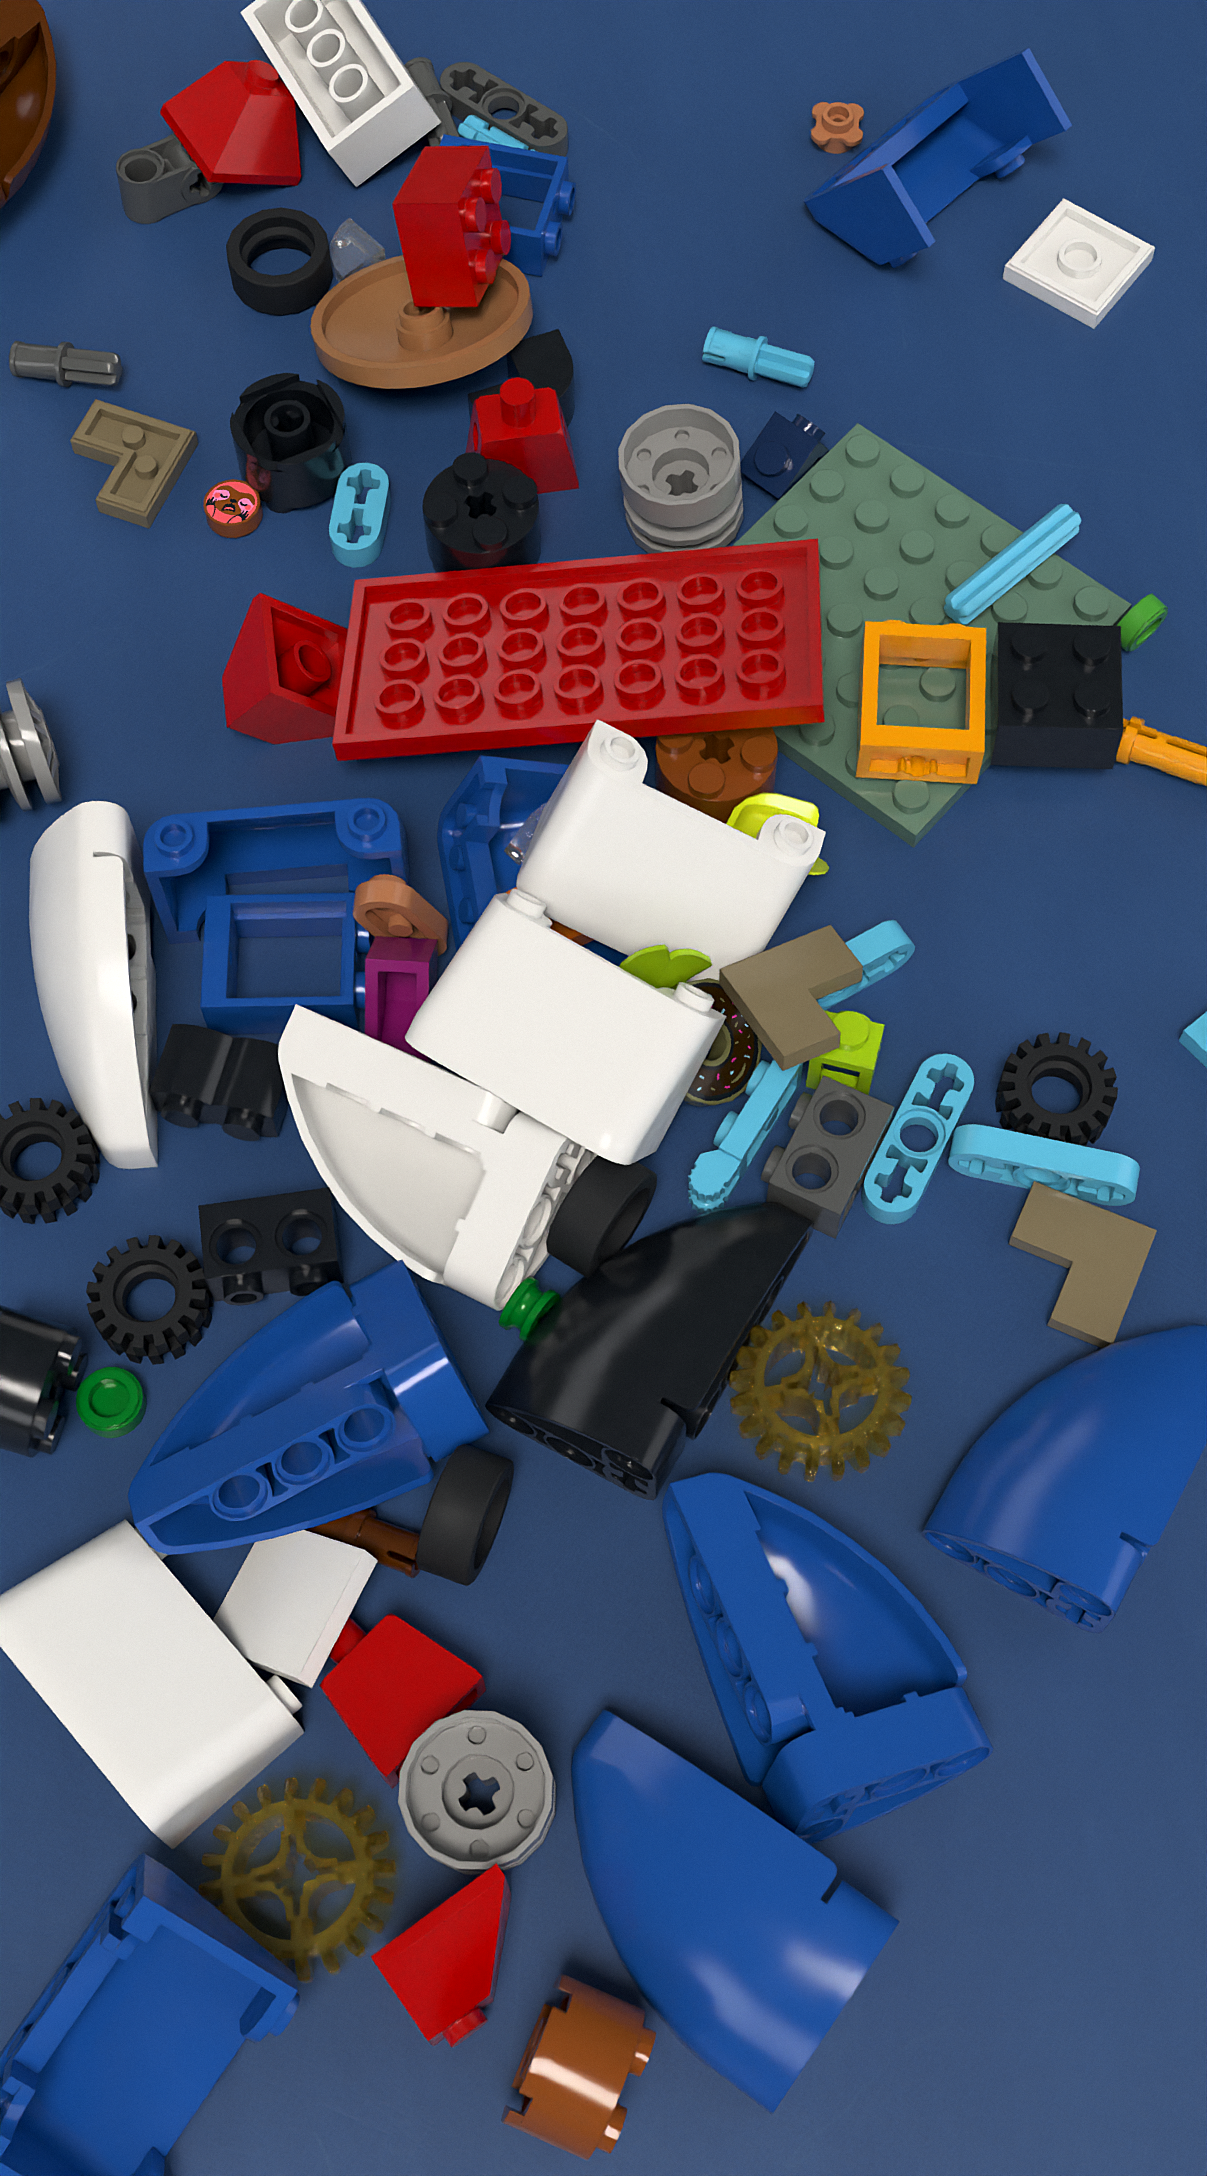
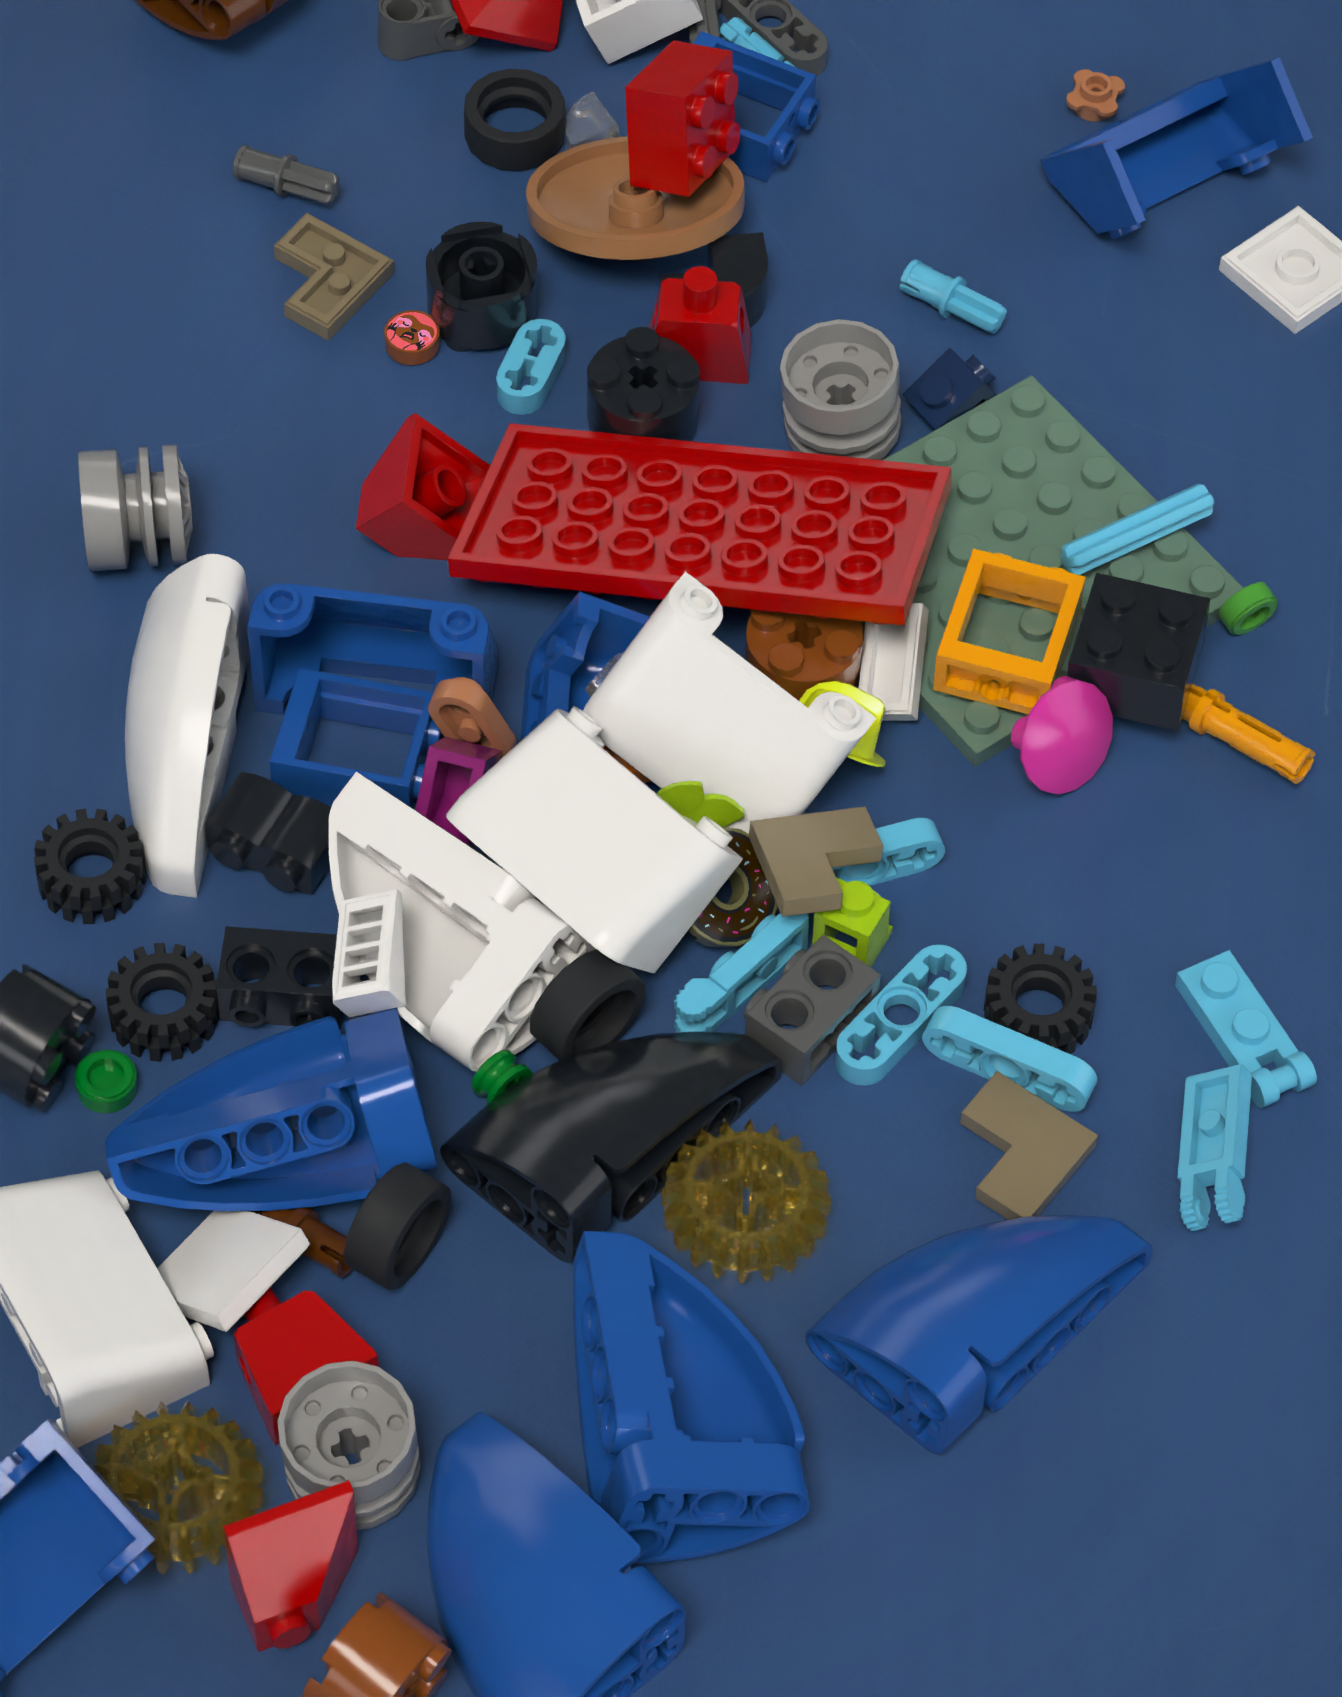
camera: 10 degrees right, 10 degrees down
none -> white slope [332,889,406,1017]
none -> white tile [859,603,929,721]
none -> dark pink dish [1011,676,1113,795]

